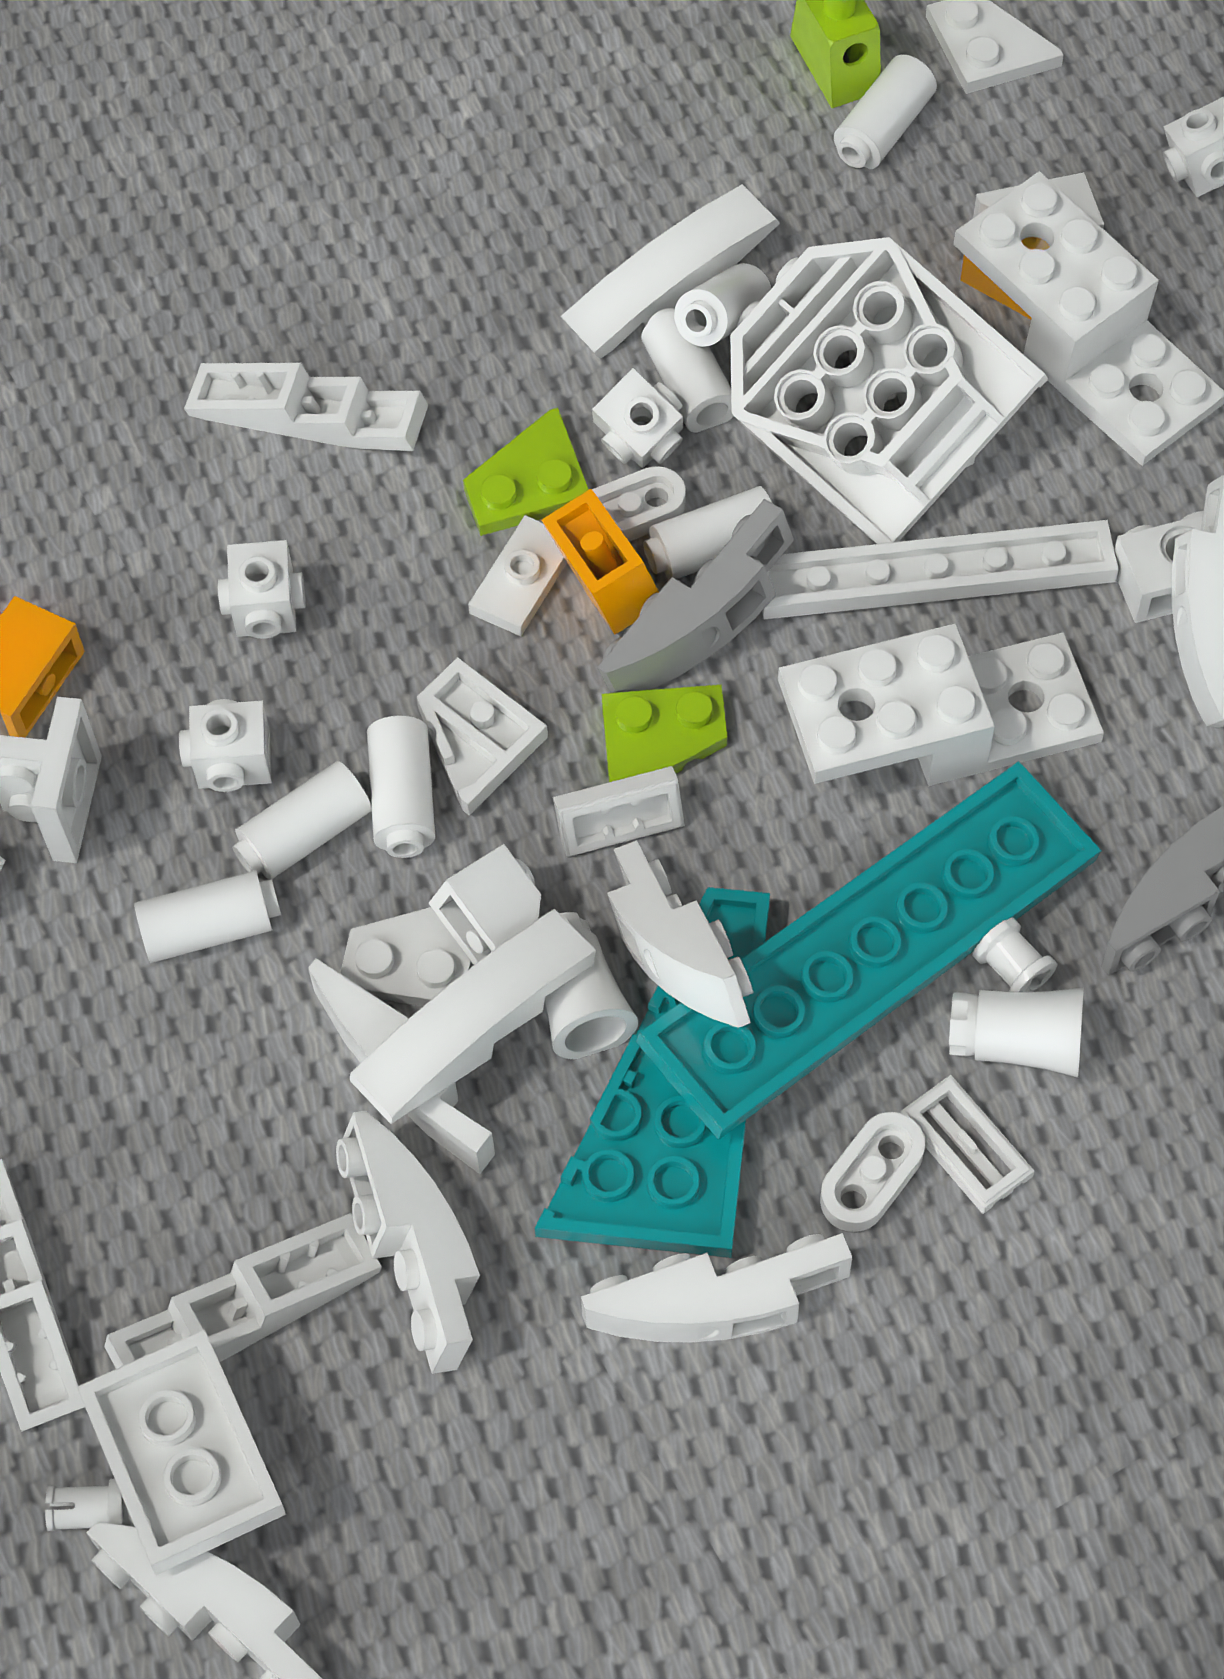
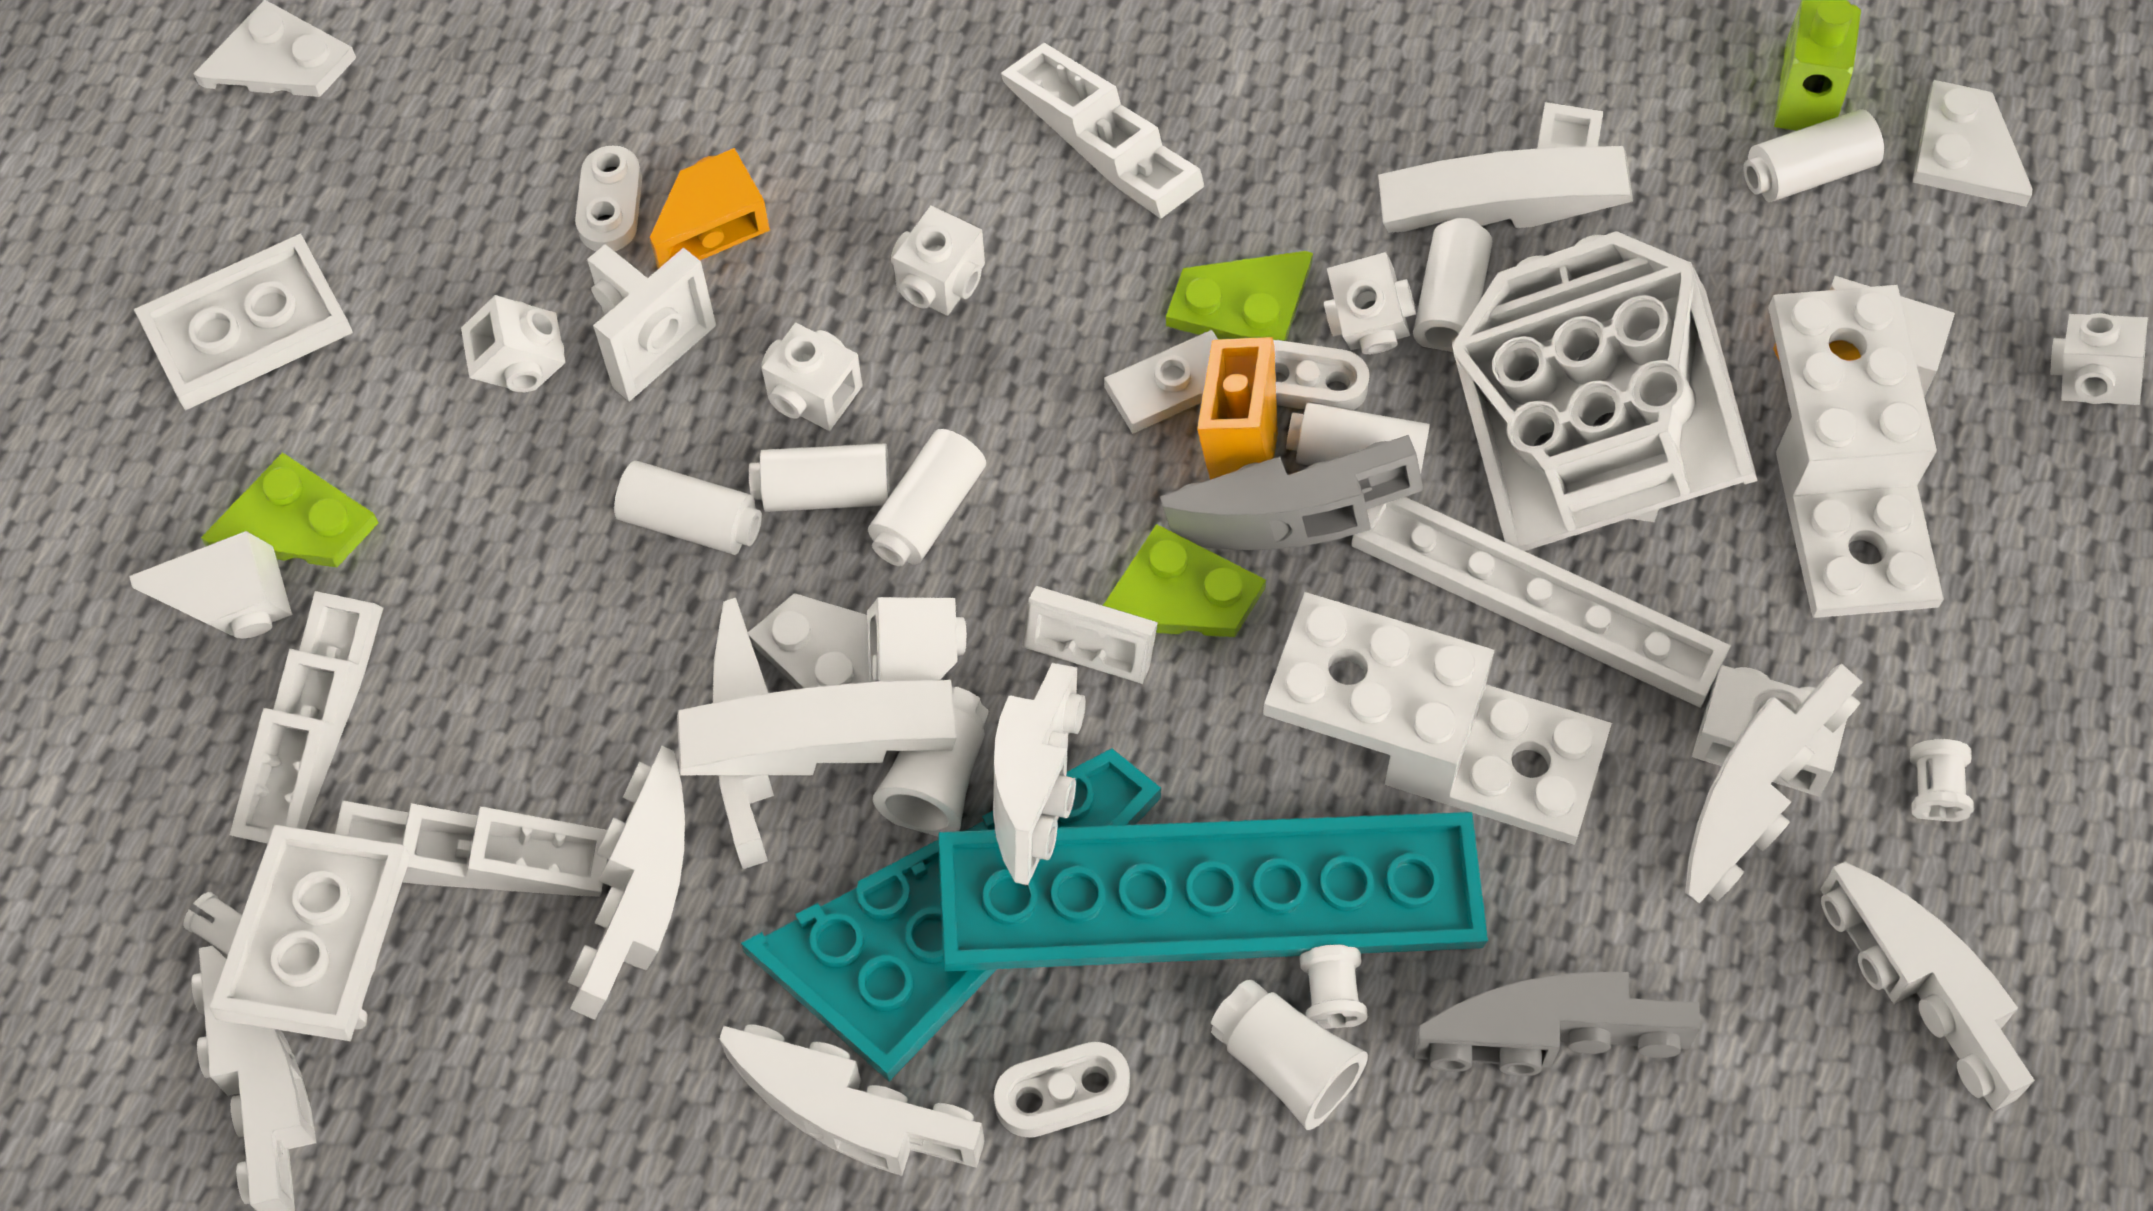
camera: 35 degrees right, 0 degrees up
white wing [417,657,548,816] -> none
white brick [674,263,771,347] -> none
white tile [901,1075,1035,1214] -> none
none -> white plate [1537,102,1603,149]

